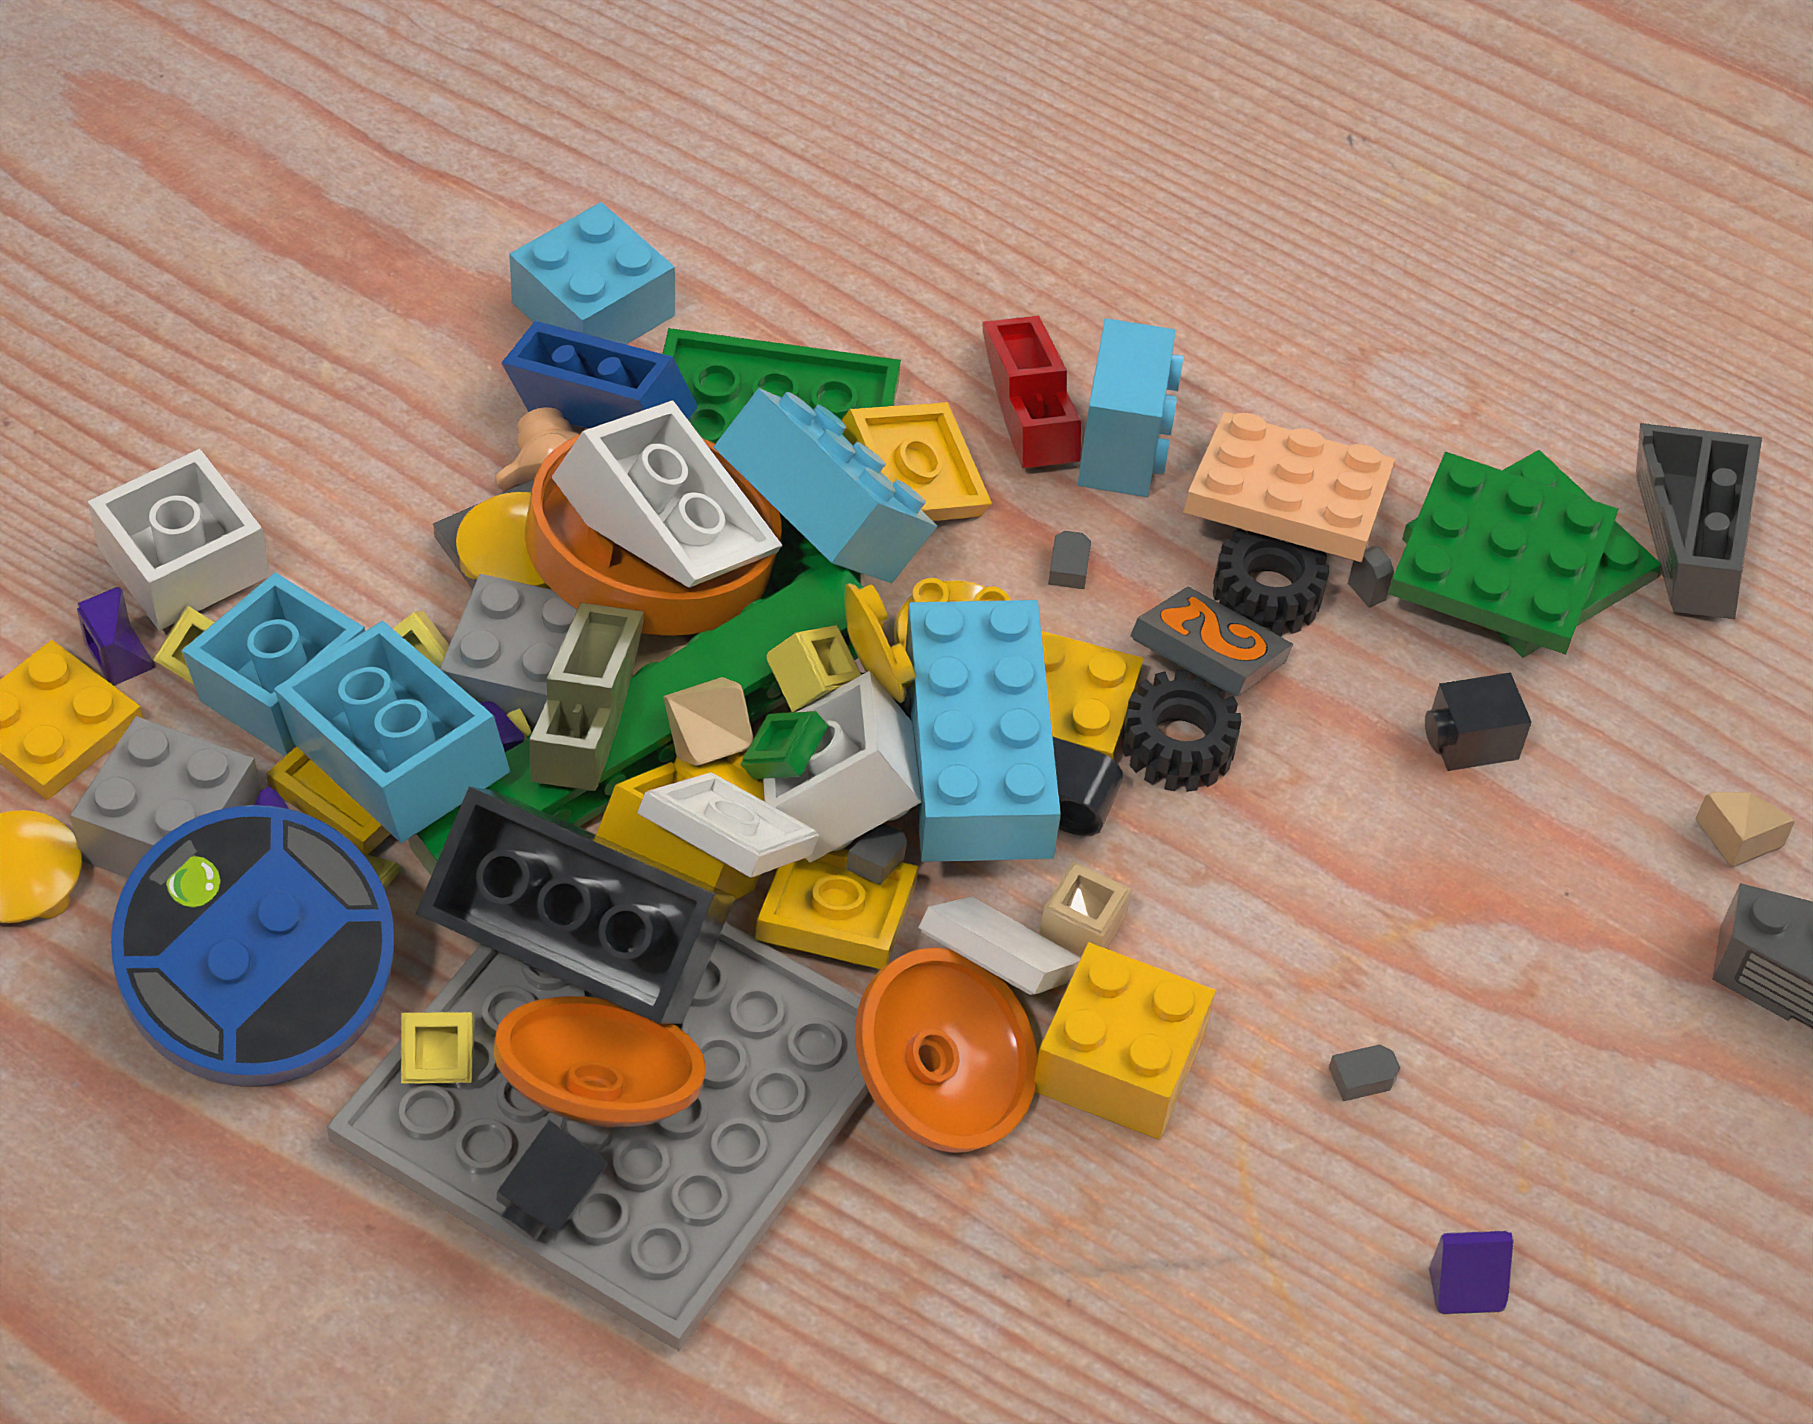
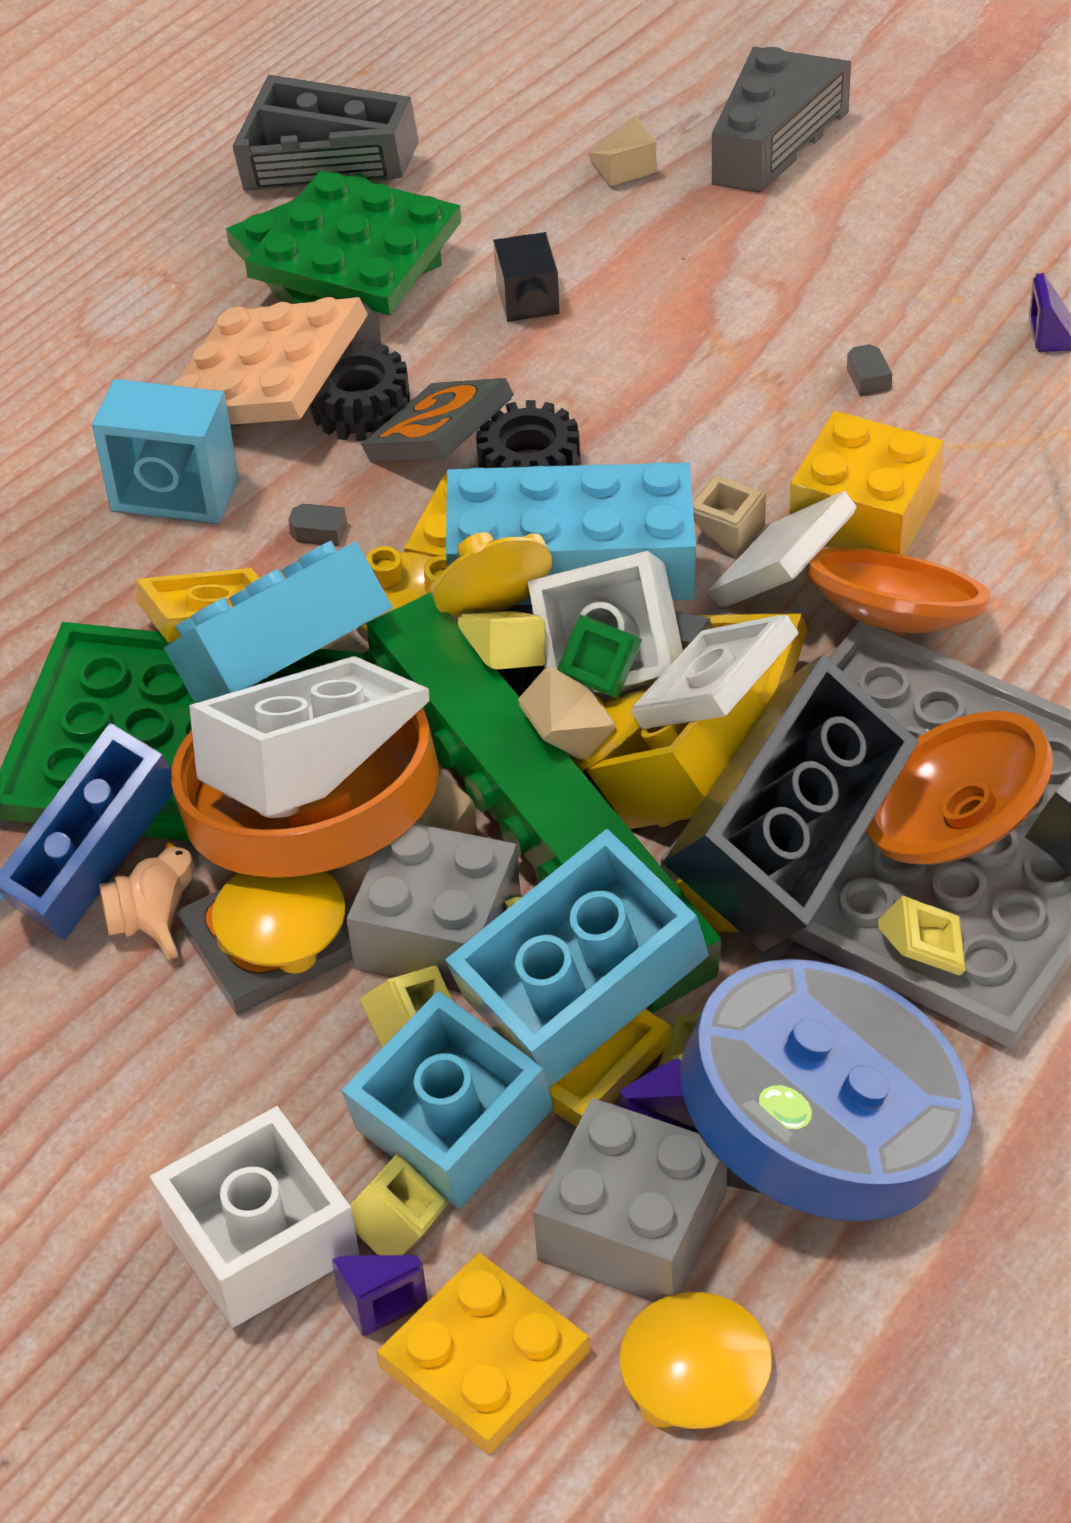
camera: 80 degrees left, 5 degrees down
olive slope [529,603,644,791] -> none
red slope [983,315,1081,468] -> none

